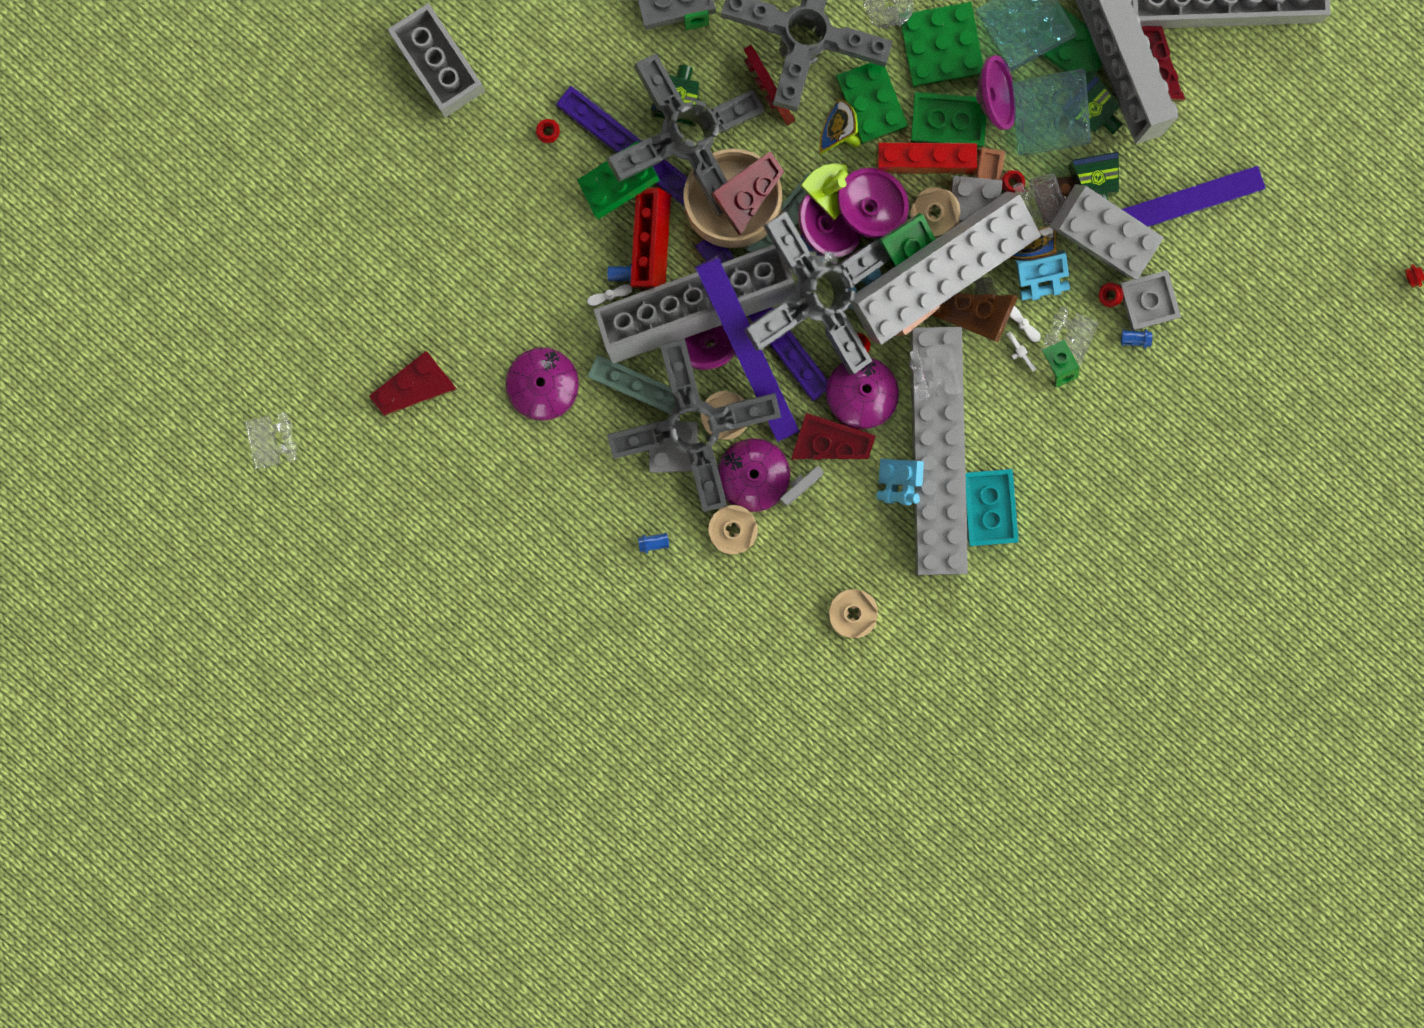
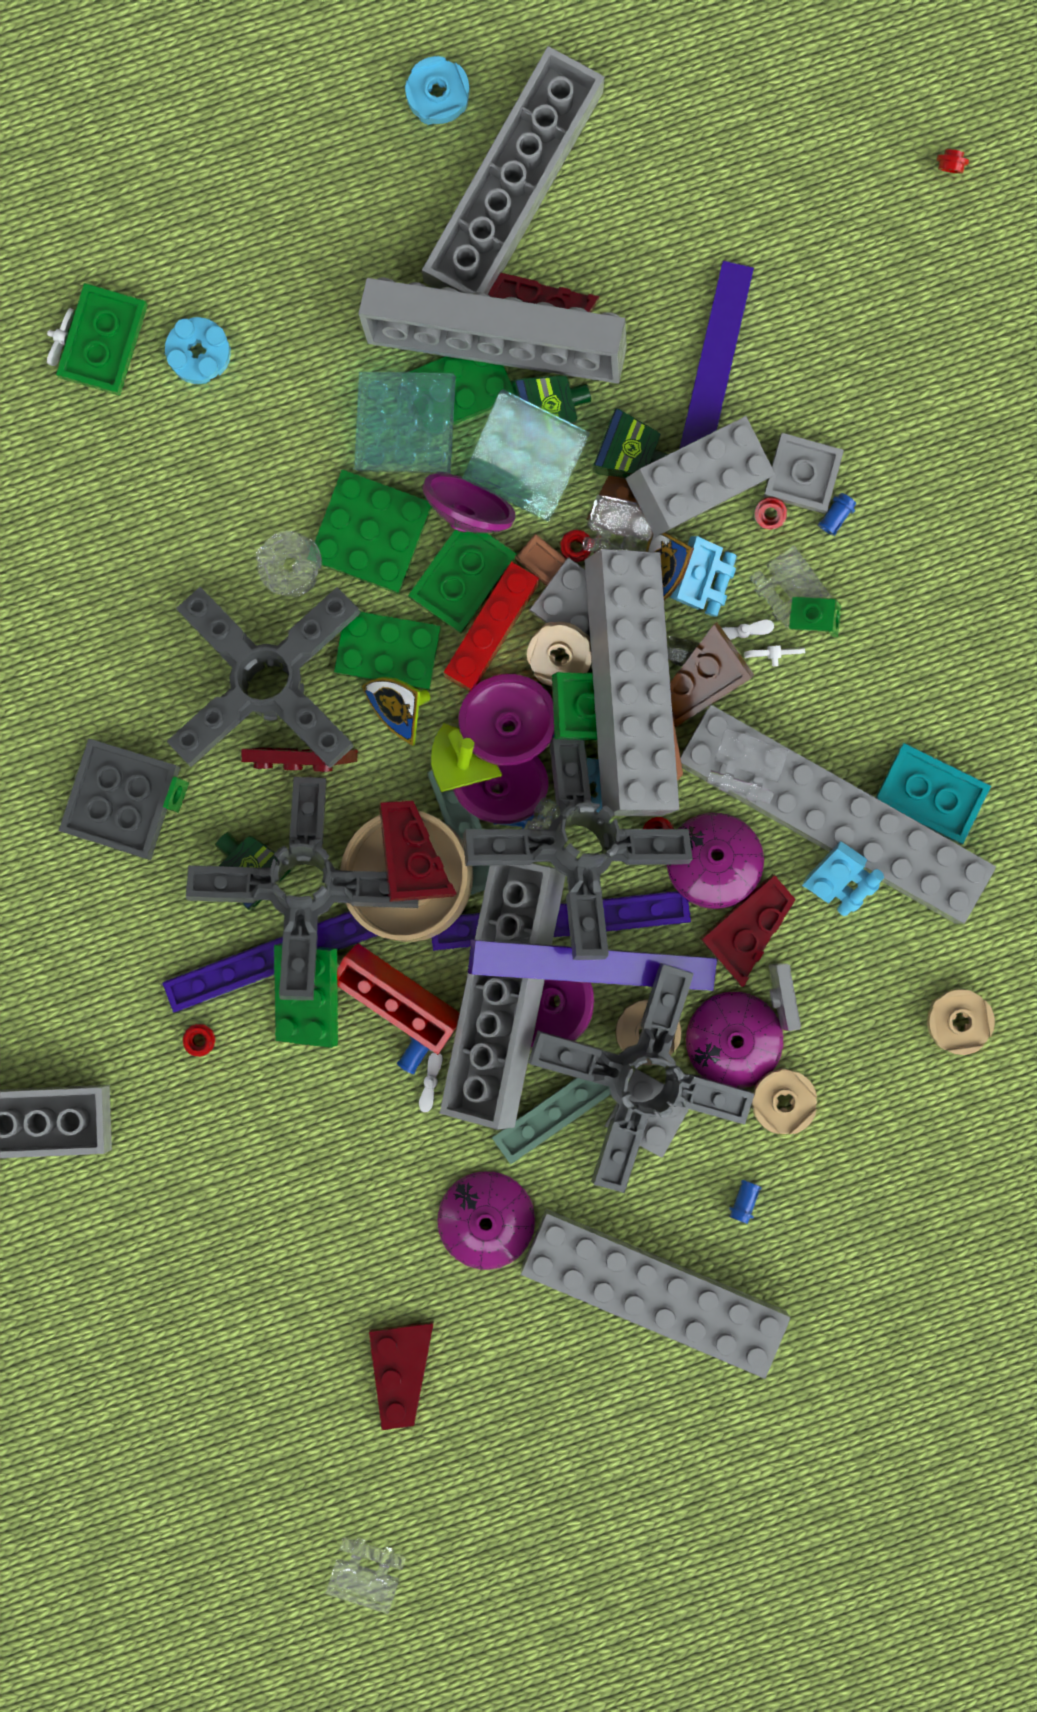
camera: 65 degrees left, 0 degrees up
none -> light grey brick [521,1208,791,1379]

